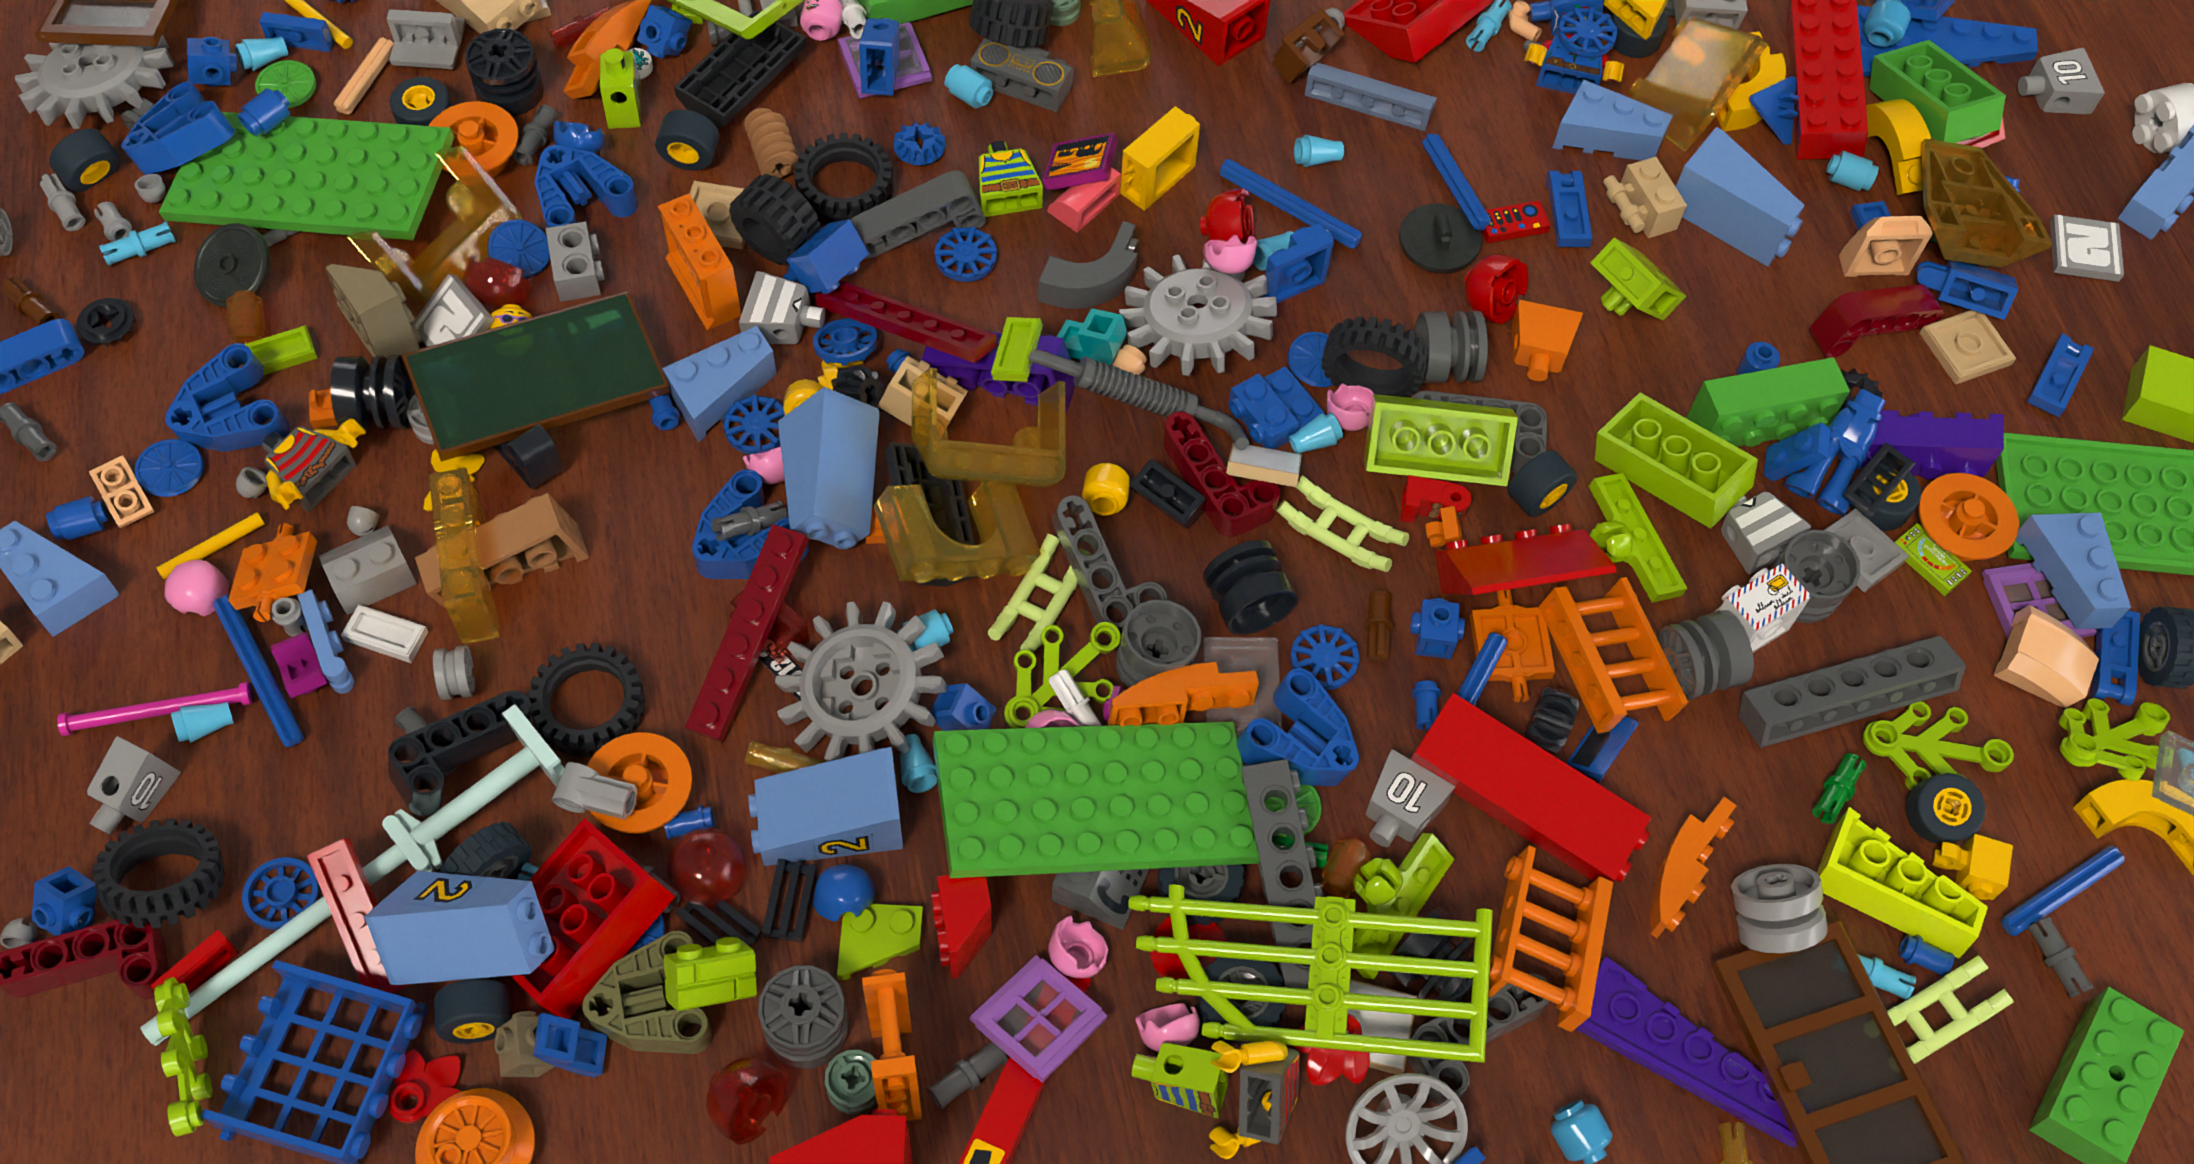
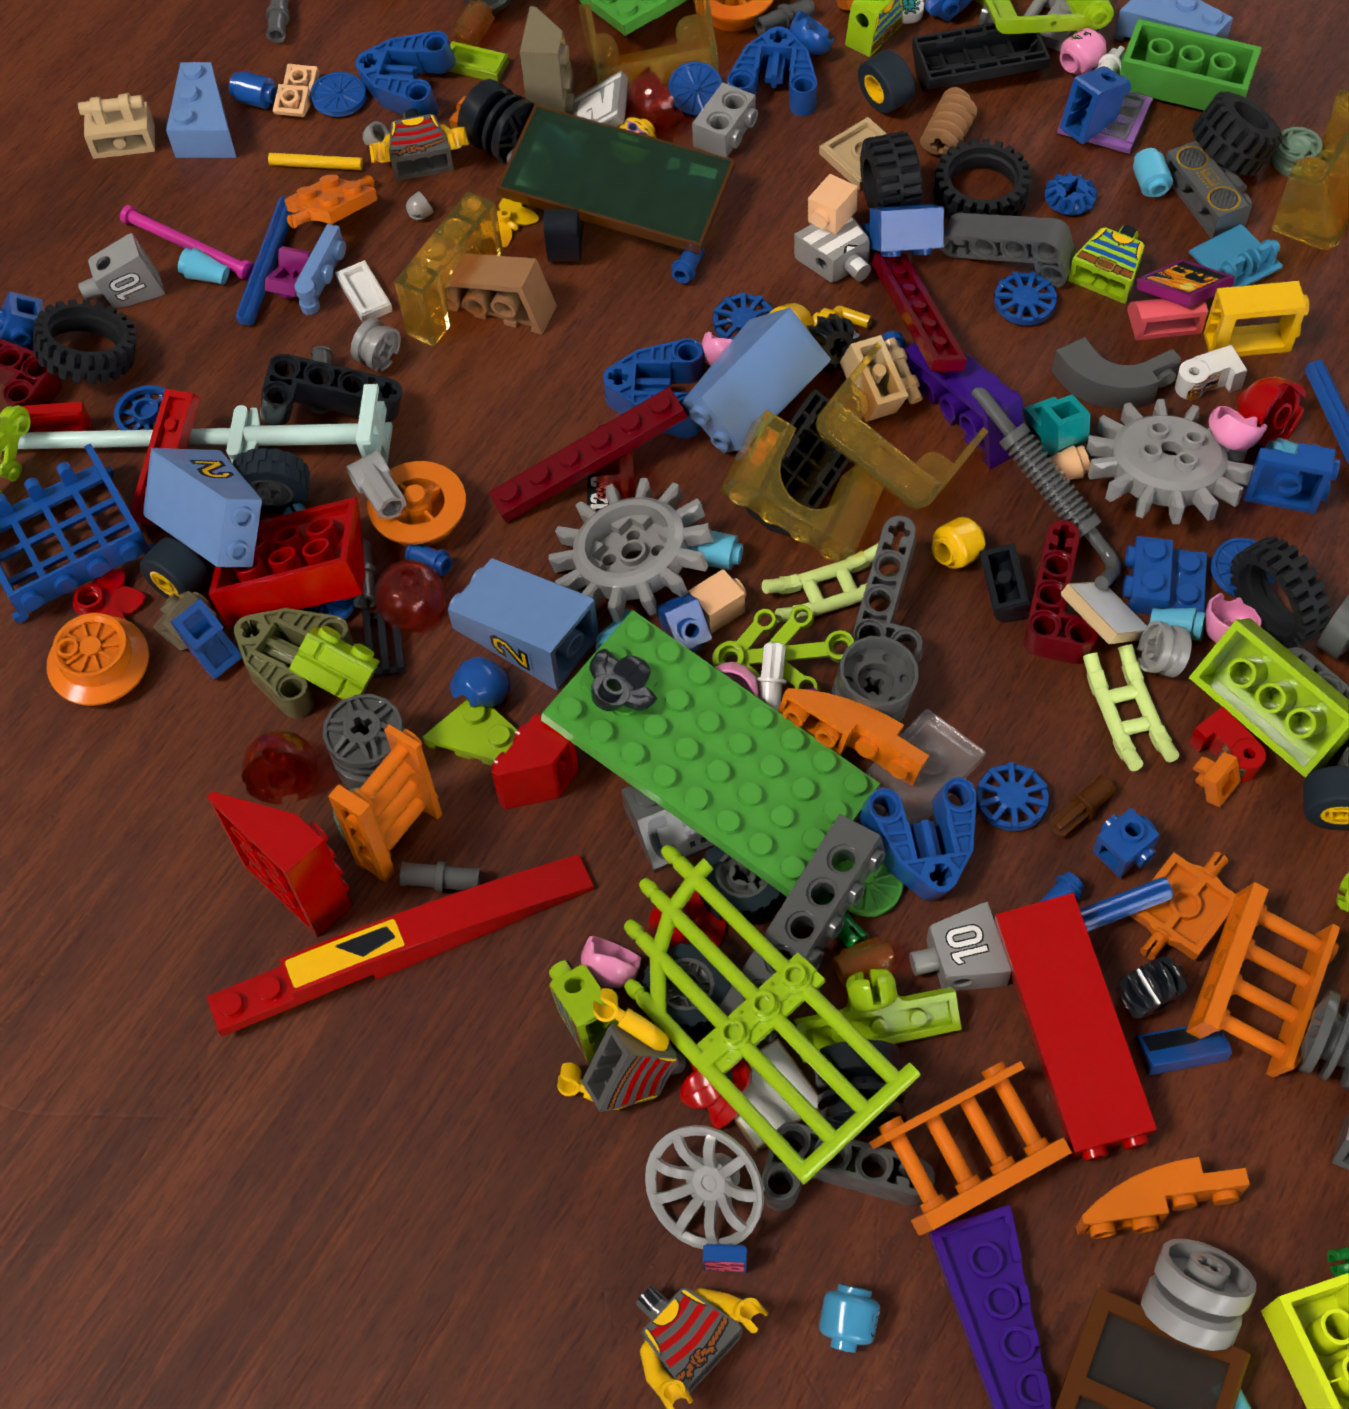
camera: 50 degrees right, 0 degrees up
bright pink hair [164,560,229,616] -> none
light grey pin [271,597,308,637] -> none
light grey slope [319,525,417,615] -> none
black tyre [528,643,645,757] -> none
orange window [658,193,741,330] -> none
medium blue wedge [662,326,777,442] -> none
dark grey pin [712,501,787,541] -> none
clear yellow pin [745,740,826,774] -> none
black tile [762,859,817,943] -> none
blue wheel [813,318,878,366] -> none
medium lavender piece [970,955,1108,1082] -> none
lime tile [991,317,1043,382] -> none
bright pink hair [1048,916,1108,978] -> none
black wheel [1203,540,1298,635] -> none
red slope [1435,523,1616,595] -> none
none -> black plate [589,649,657,711]
none -> light nougat brick [688,569,747,634]
none -> light nougat brick [808,174,858,235]
none -> light grey wheel [1137,621,1192,677]
none -> white leg [1175,345,1247,400]
none -> dark azure hinge [1189,224,1283,287]

